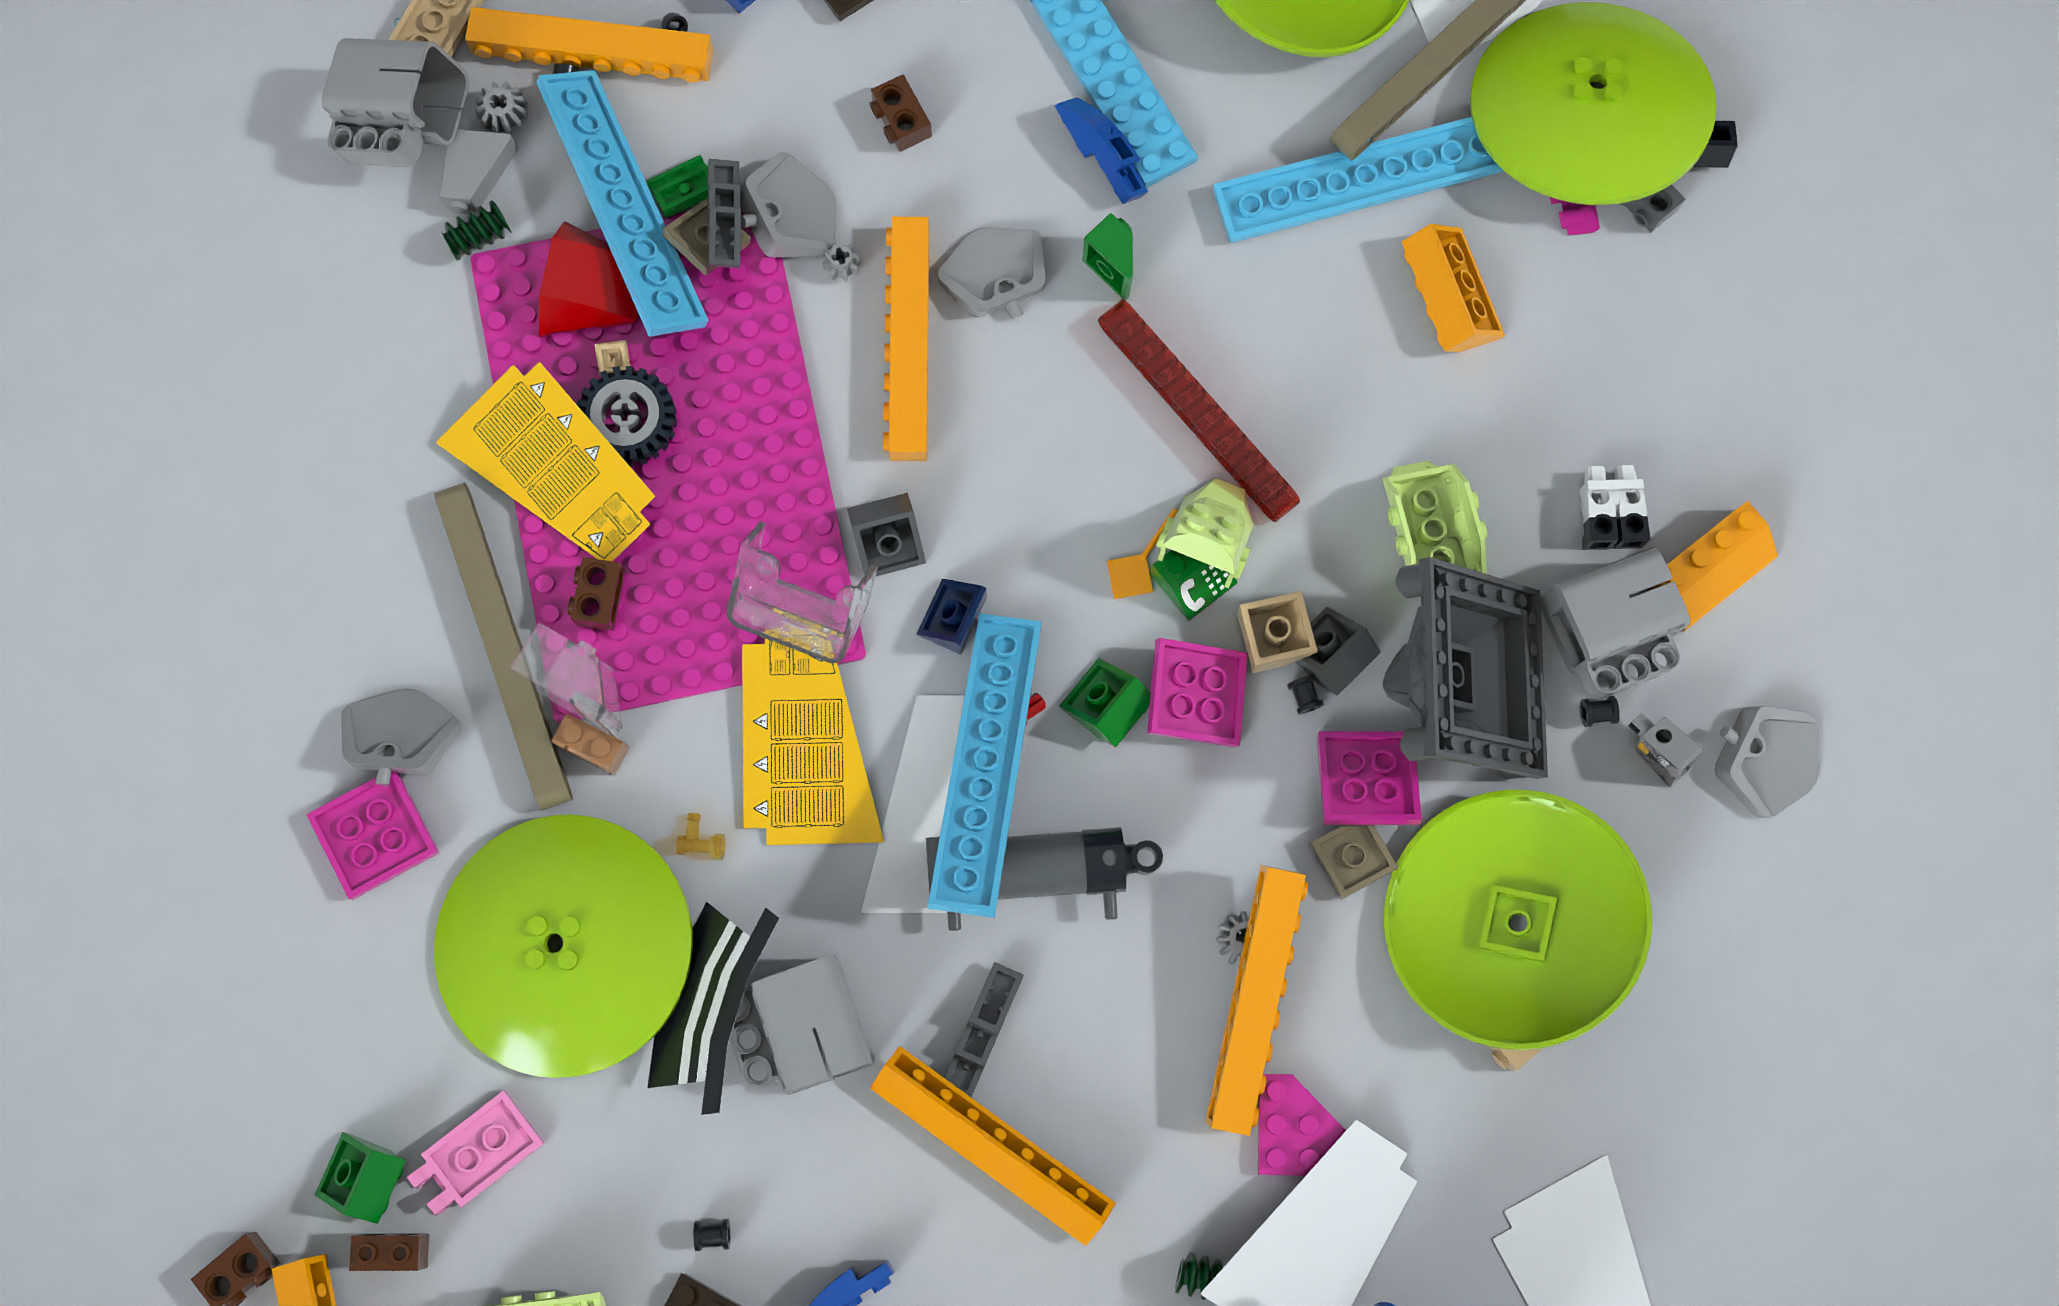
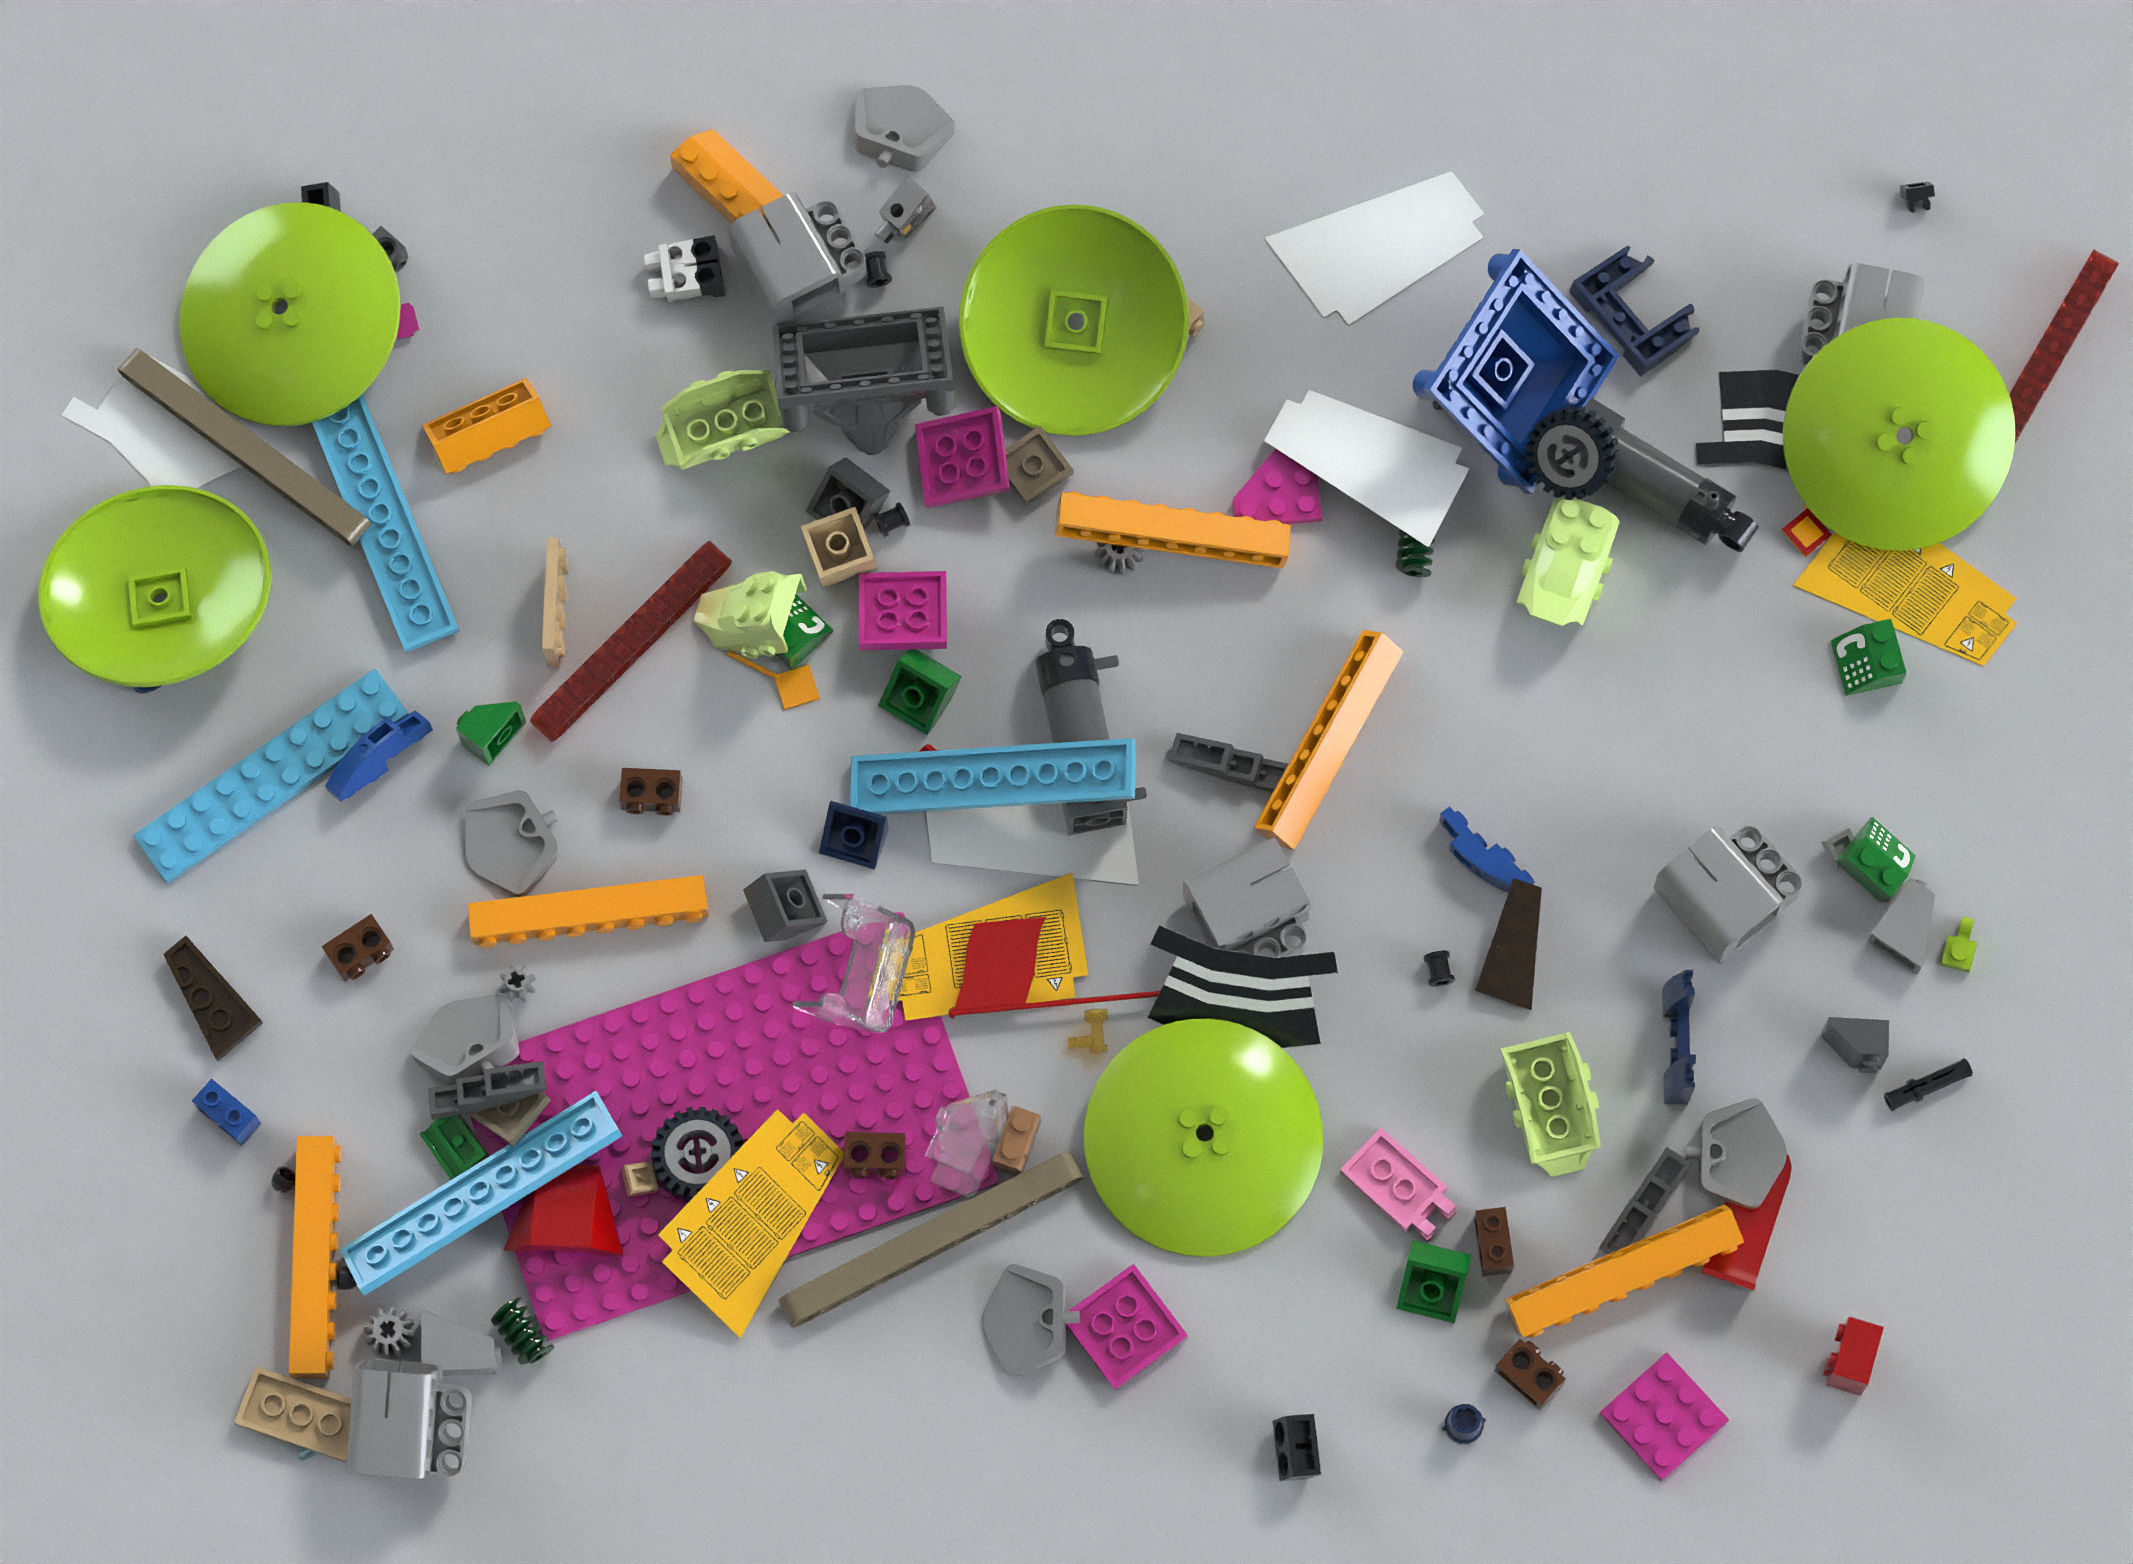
camera: 90 degrees left, 5 degrees down
none -> tan plate [542,537,569,667]
none -> reddish brown brick [619,768,683,816]
none -> red flag [948,917,1160,1019]
none -> black brick [1272,1414,1321,1481]
none -> dark blue piece [1442,1404,1486,1444]

